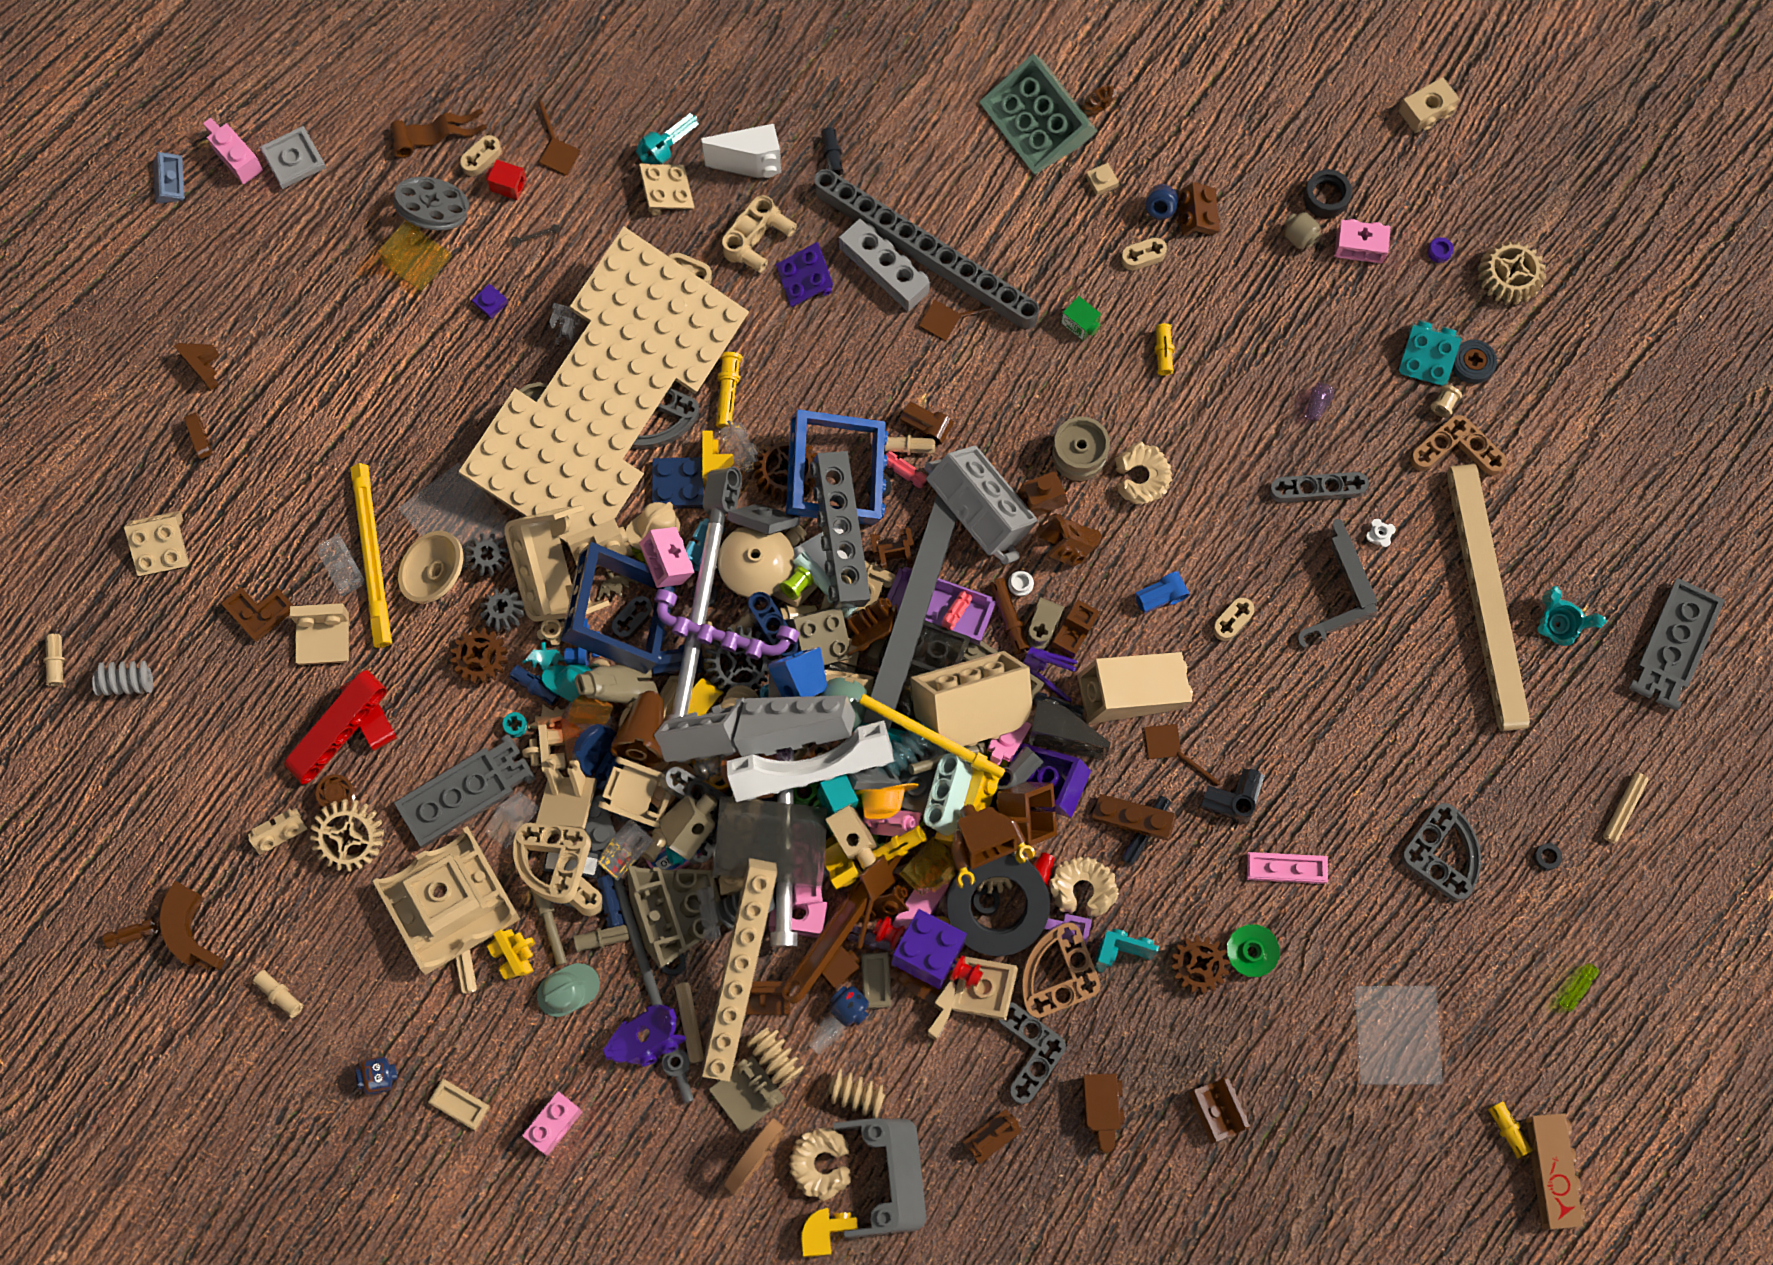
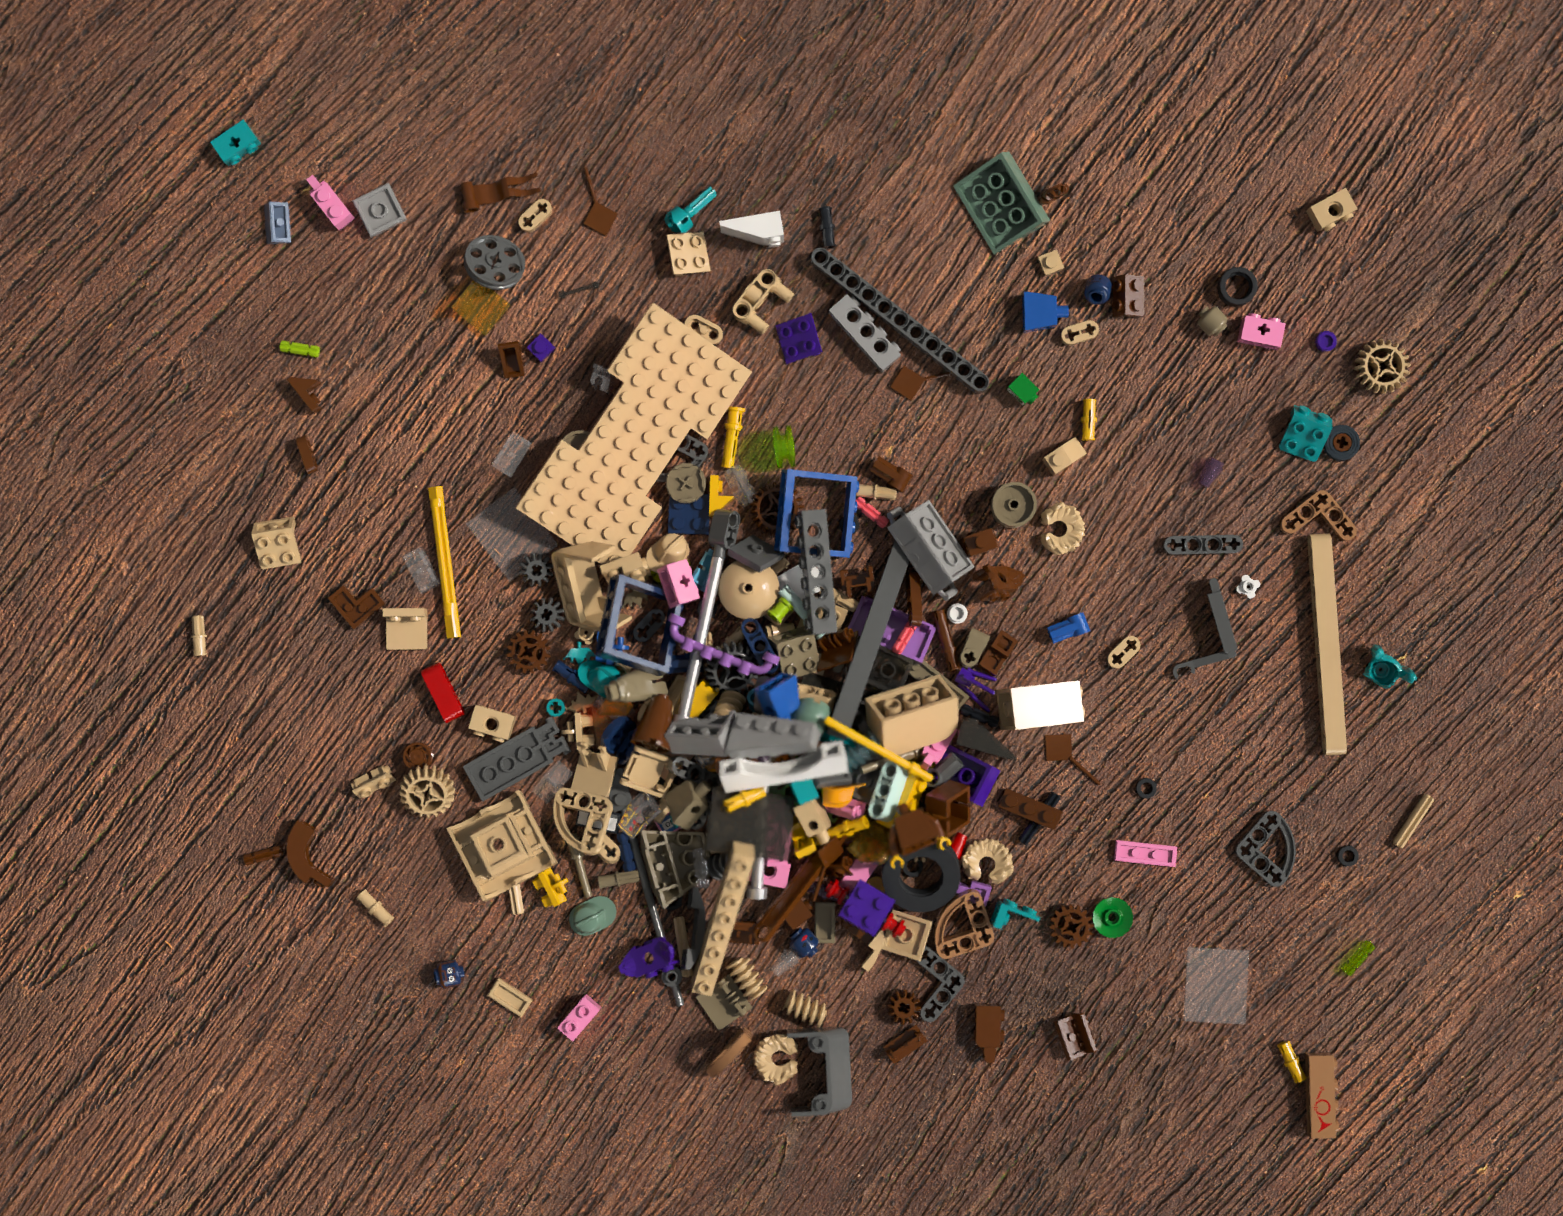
camera: 10 degrees right, 15 degrees up
light grey piece [92,660,153,696] -> none
red beam [284,670,387,784] -> none
tan dish [398,531,463,604] -> none
red brick [486,159,527,200] -> none
yellow brick [802,1208,858,1257] -> none
black piece [1201,768,1265,824] -> none
tan bush [1430,384,1462,418] -> none
dark grey hinge [1628,578,1725,711] -> none
none -> teal brick [210,119,261,166]
none -> lime axle [280,341,320,357]
none -> tan brick [468,705,517,742]
none -> clear hinge [491,431,532,478]
none -> reddish brown slope [498,341,525,378]
none -> dark tan tile [666,463,706,504]
none -> dark grey slope [681,887,706,971]
none -> yellow pin [723,787,766,813]
none -> clear neon green wheel [773,425,796,469]
none -> reddish brown gear [886,989,921,1025]
none -> reddish brown beam [906,571,922,627]
none -> blue torso [1022,292,1069,333]
none -> tan slope [1042,437,1087,476]
none -> black piece [1135,778,1157,799]

